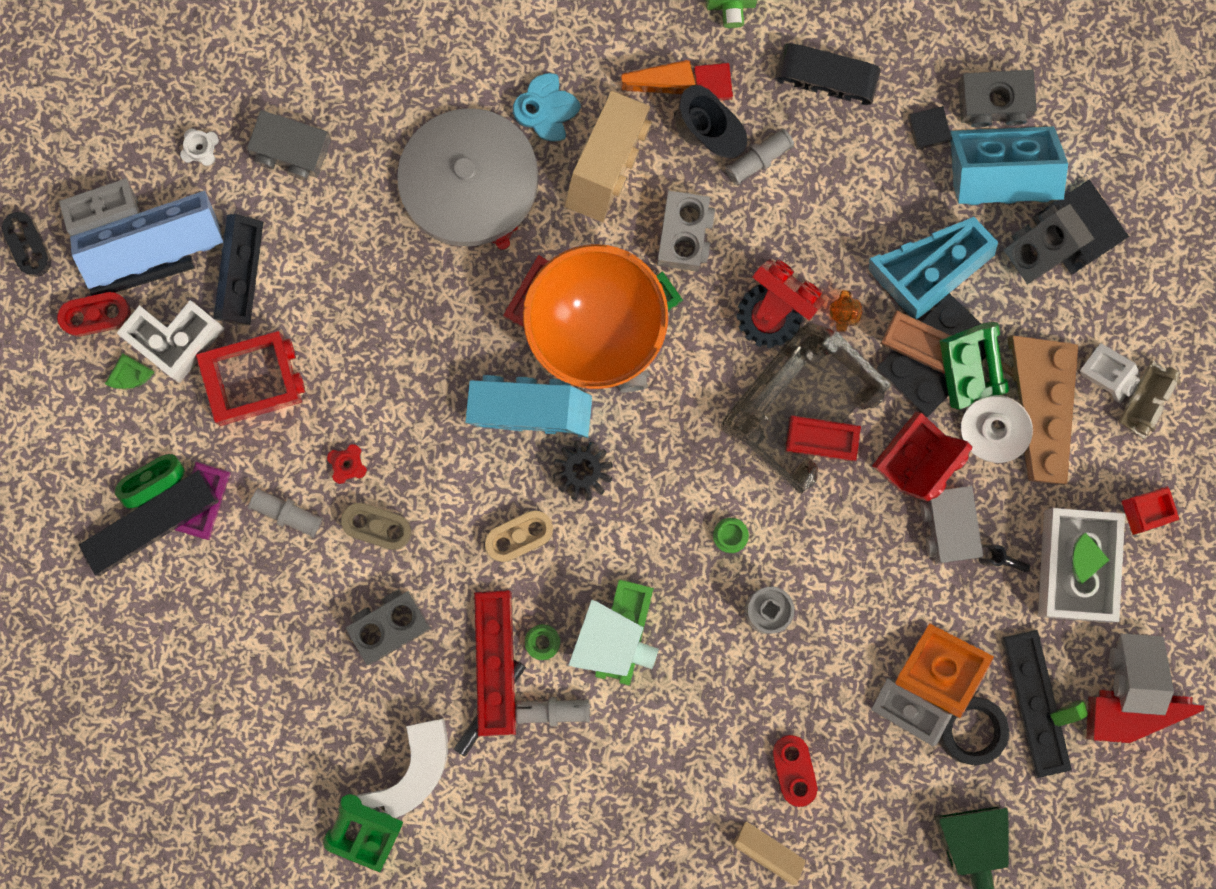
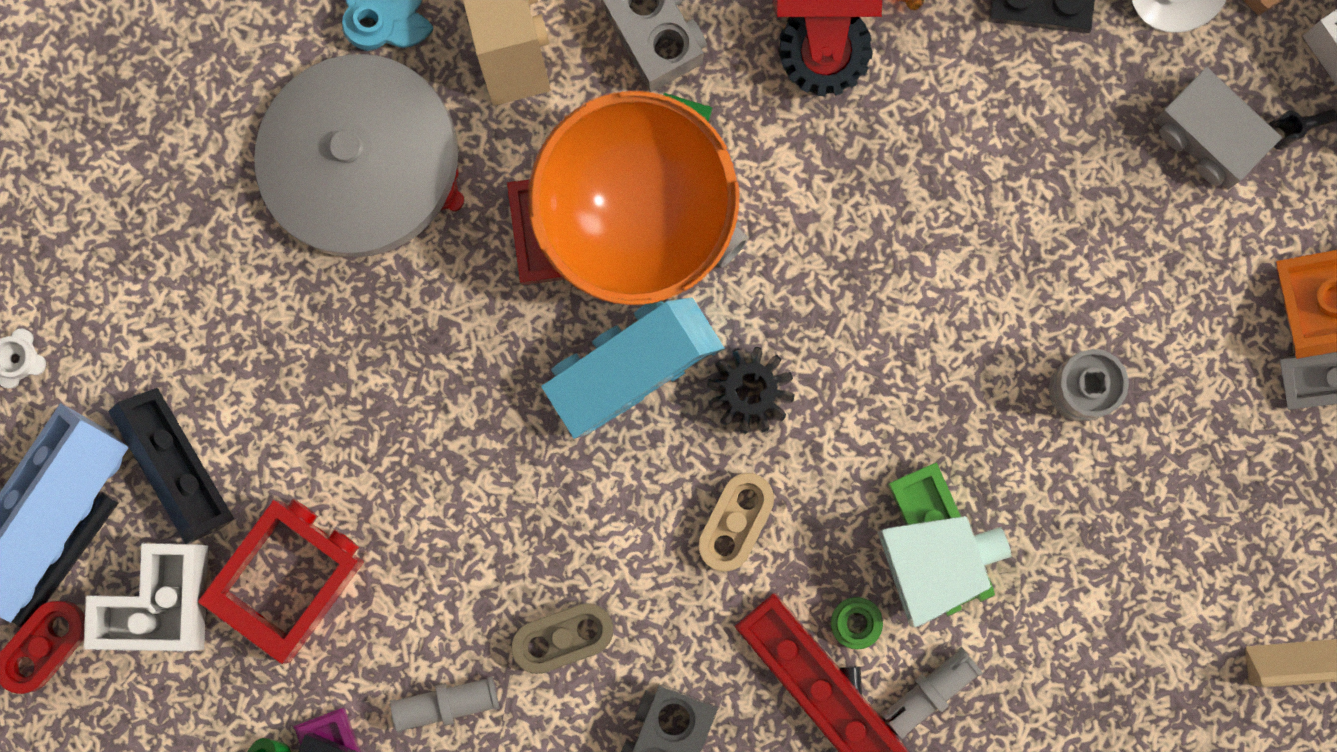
camera: 30 degrees left, 0 degrees up
bright green tile [105,353,154,390] -> none
dark grey brick [247,110,331,180] -> none
red plate [327,444,367,484] -> none
bright green plate [713,518,749,553] -> none
clear smoke windscreen [721,323,891,495] -> none
red plate [772,735,818,807] -> none
red tile [785,416,861,462] -> none
red bracket [872,411,973,501] -> none

